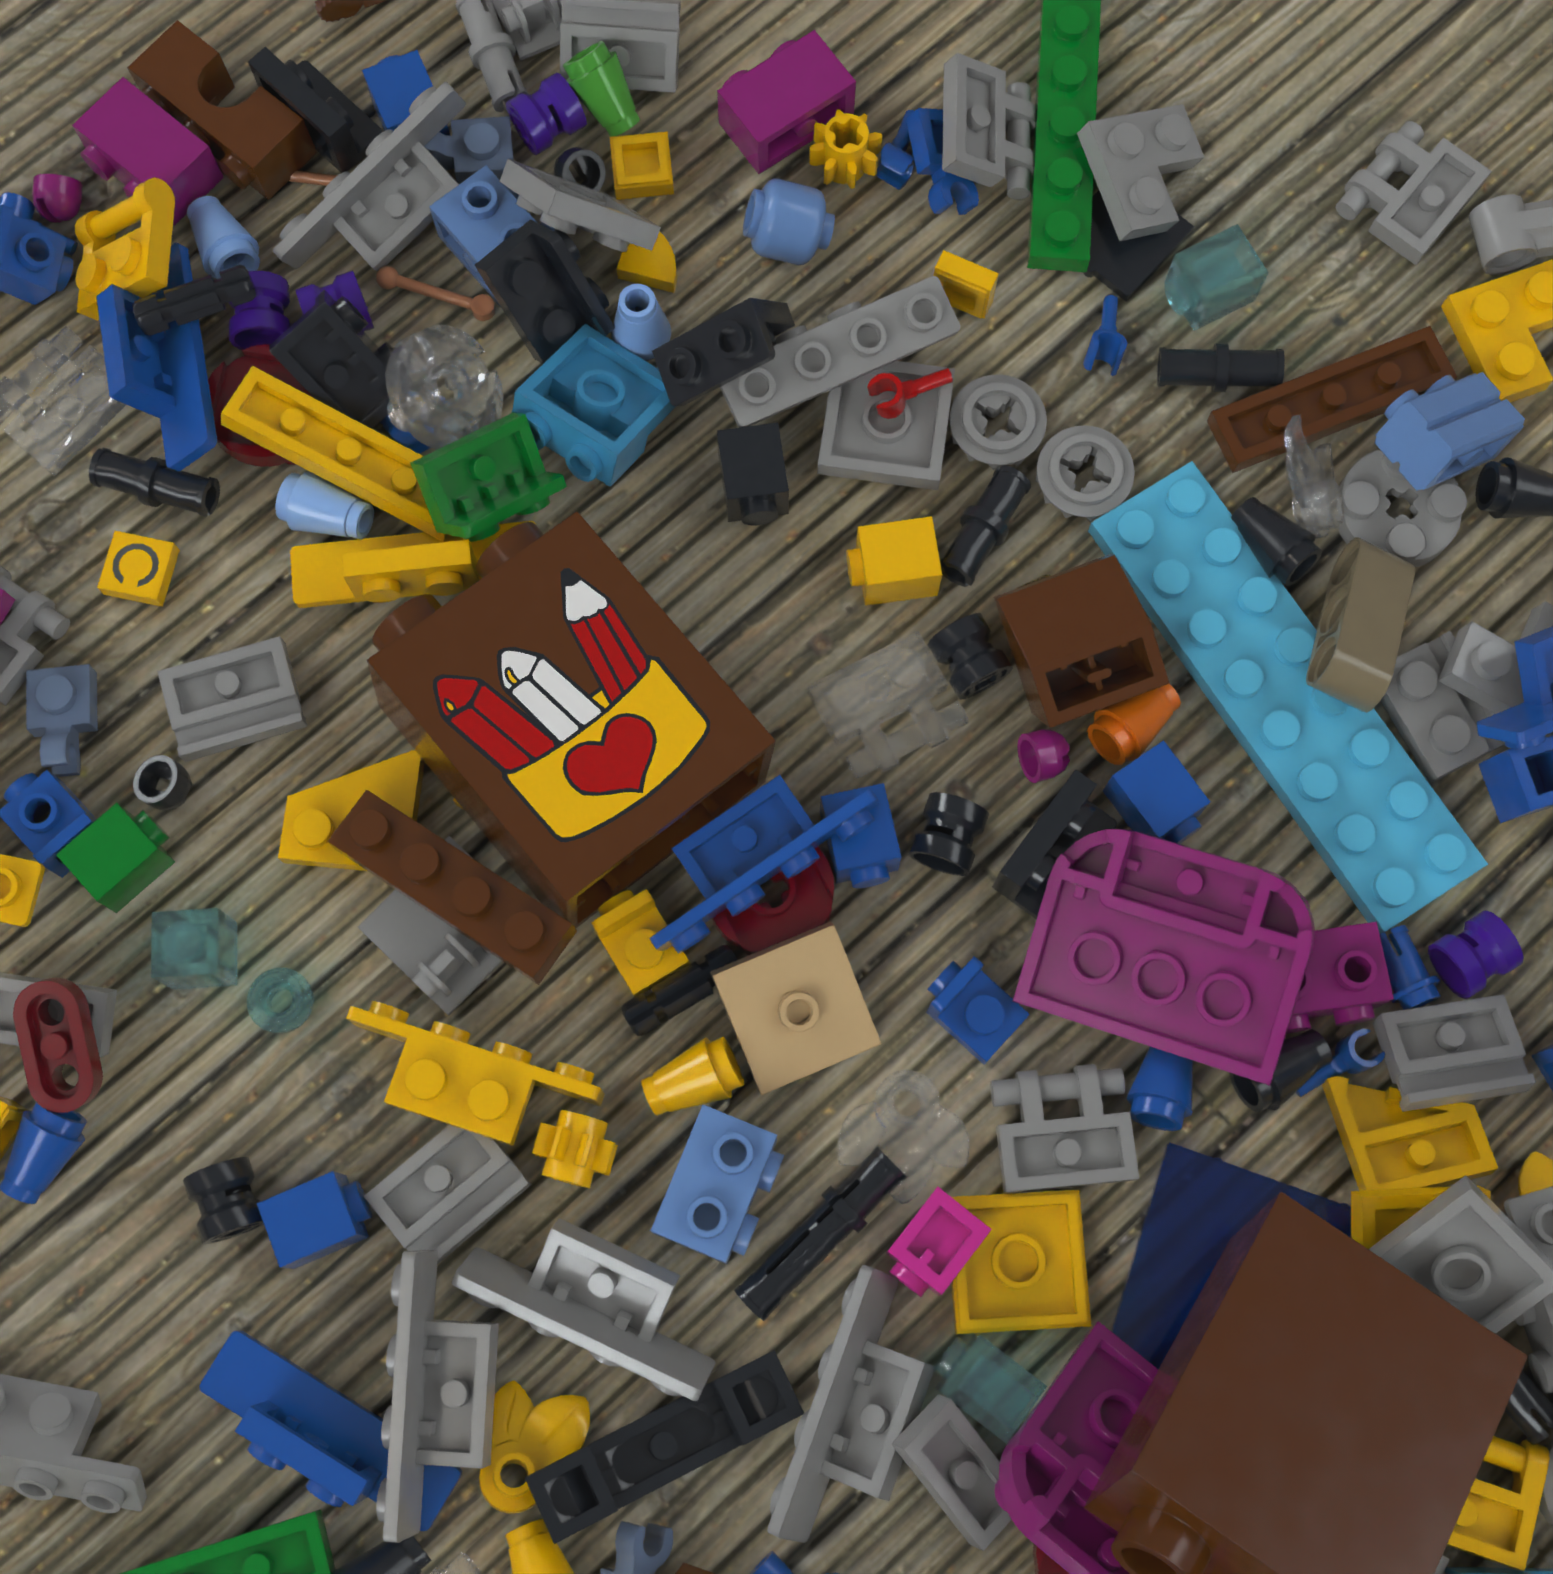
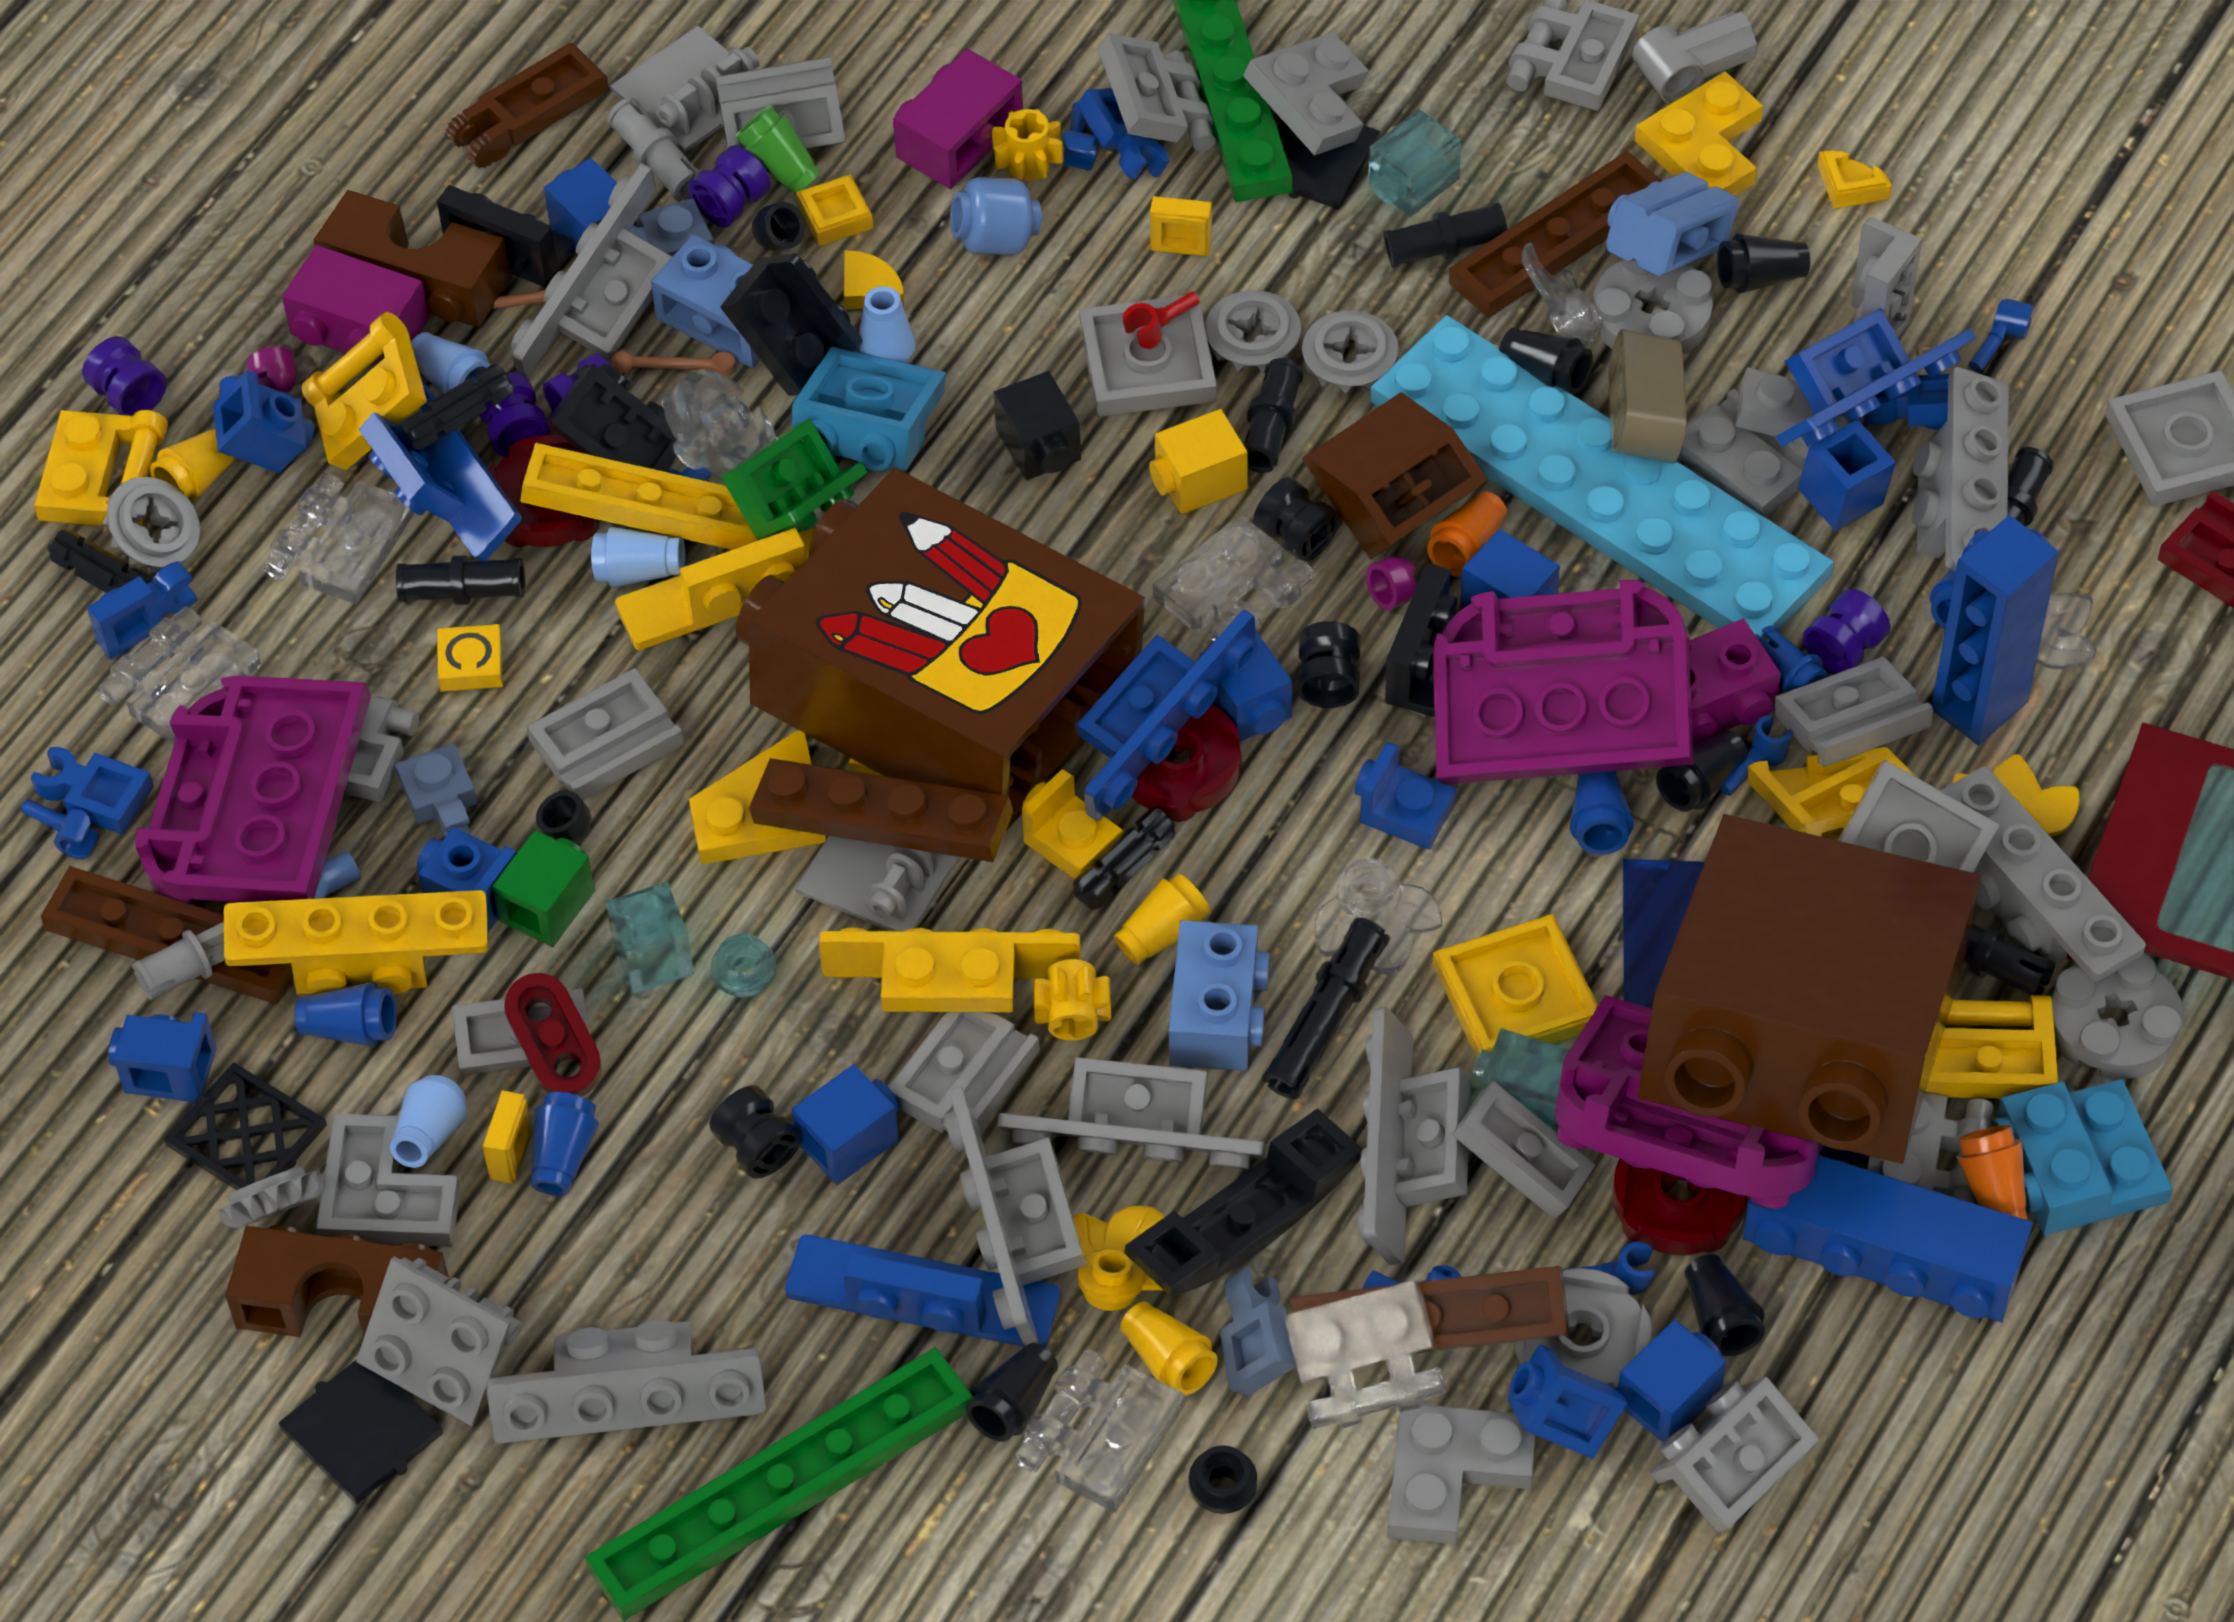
camera: 15 degrees left, 20 degrees down
light grey plate [499,159,661,252] -> none
black bracket [652,298,795,406] -> none
tan plate [710,921,882,1095] -> none
light grey bracket [720,276,960,427] -> none
dark pink bracket [886,1186,992,1297] -> none
light grey plate [990,1064,1139,1194] -> none
blue hand [1083,295,1128,376] -> none

